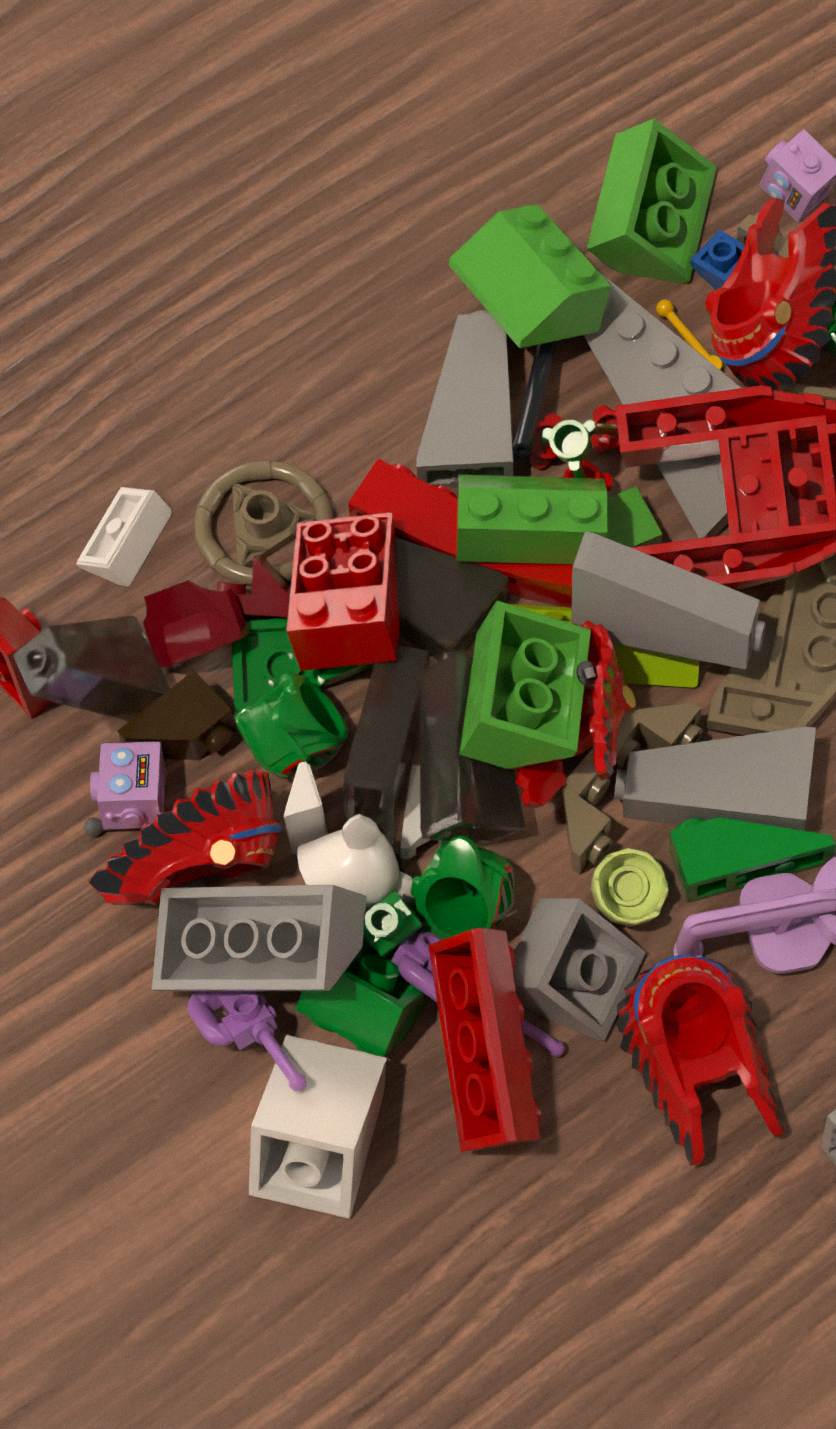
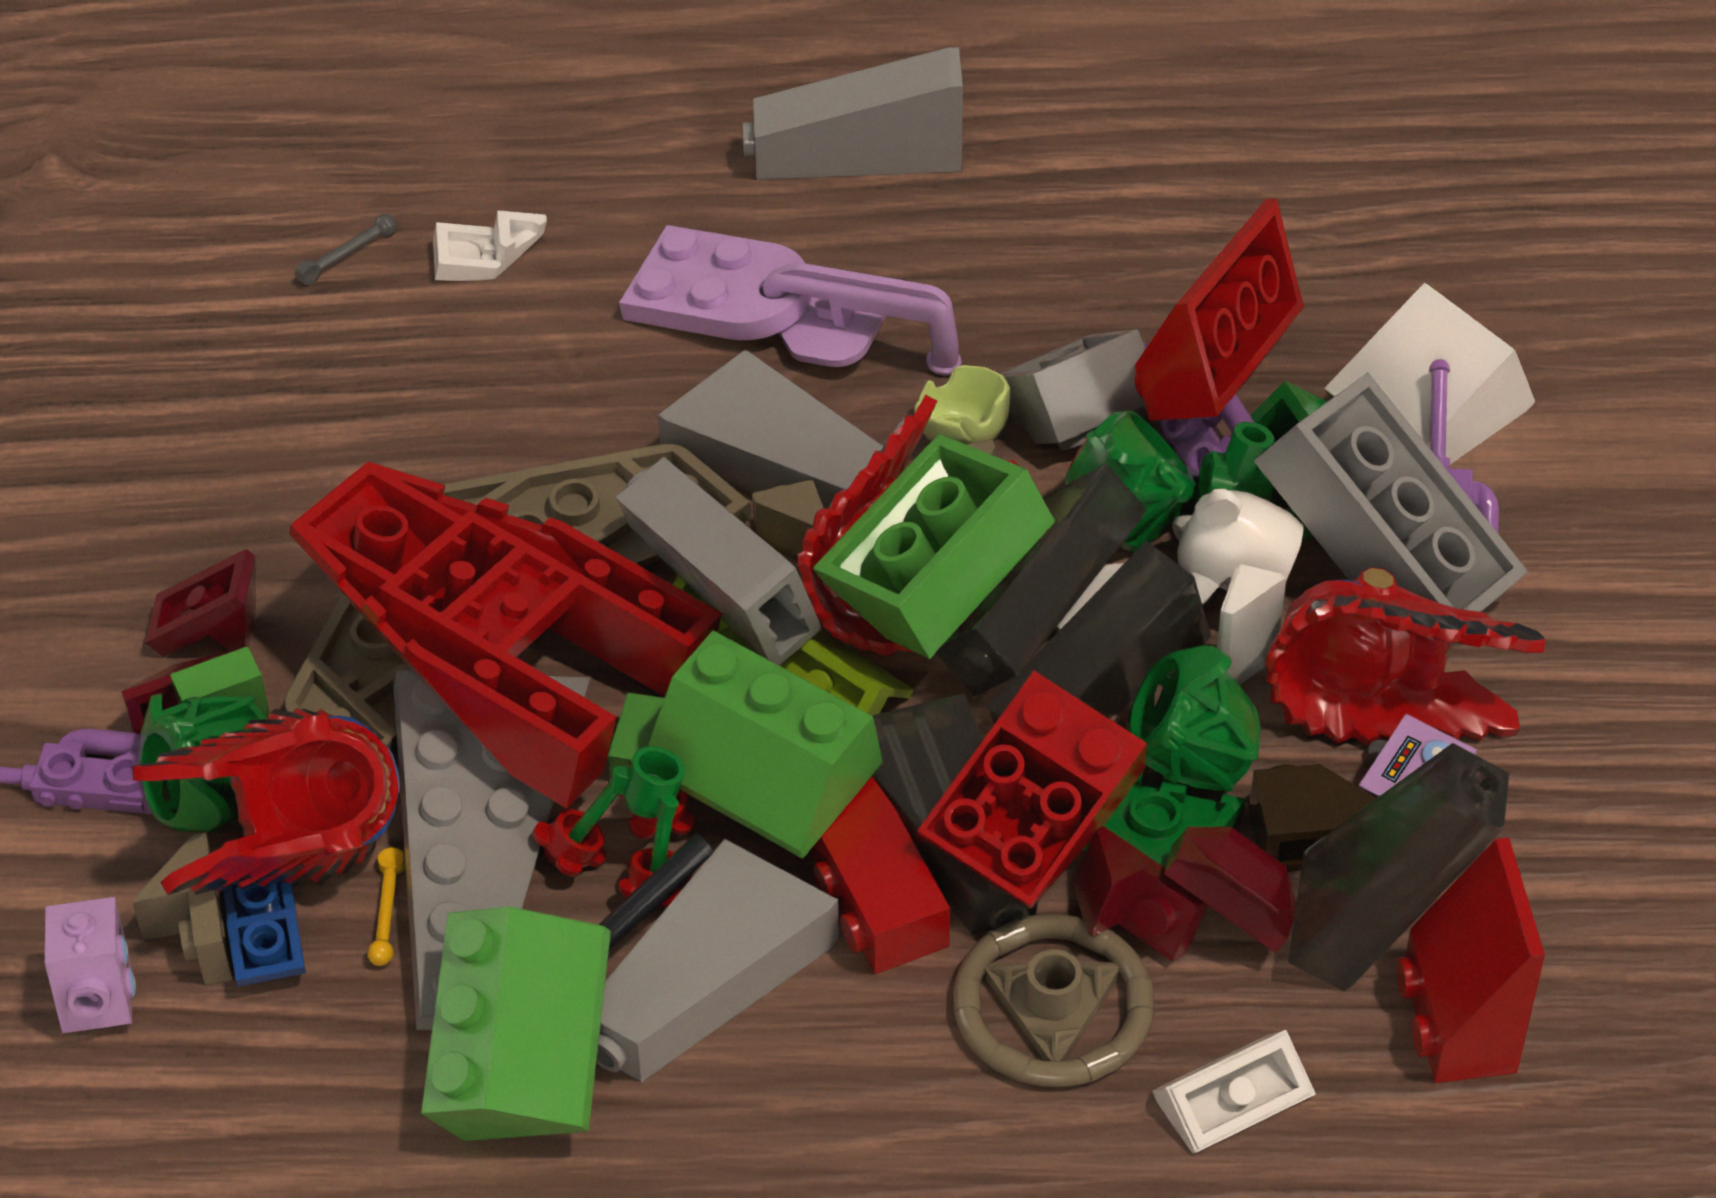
camera: 150 degrees left, 15 degrees down
black piece [576,661,598,686] -> none
bright green slope [586,118,717,284] -> none
red piece [616,955,785,1166] -> none
green slope [669,817,835,904] -> none

